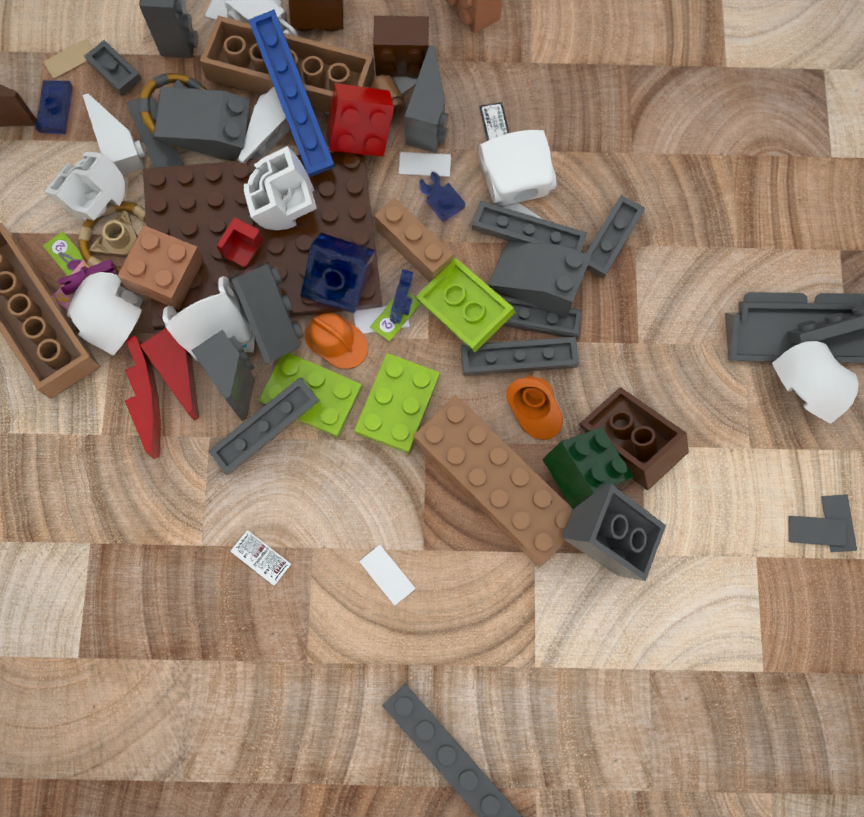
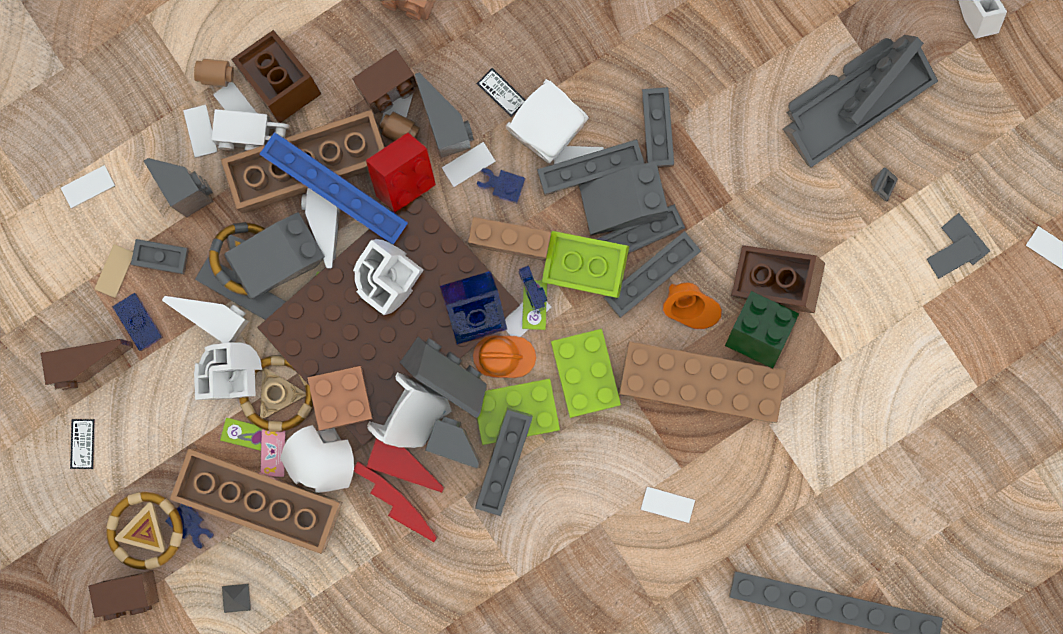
camera: 35 degrees left, 10 degrees up
magenta axle [58,260,117,296] -> none
red panel [217,217,263,269] -> none
white sticker [230,530,291,586] -> none
dark grey slope [562,484,666,581] -> none
white brick [772,341,859,424] -> none
none -> dark grey slope [871,168,898,202]

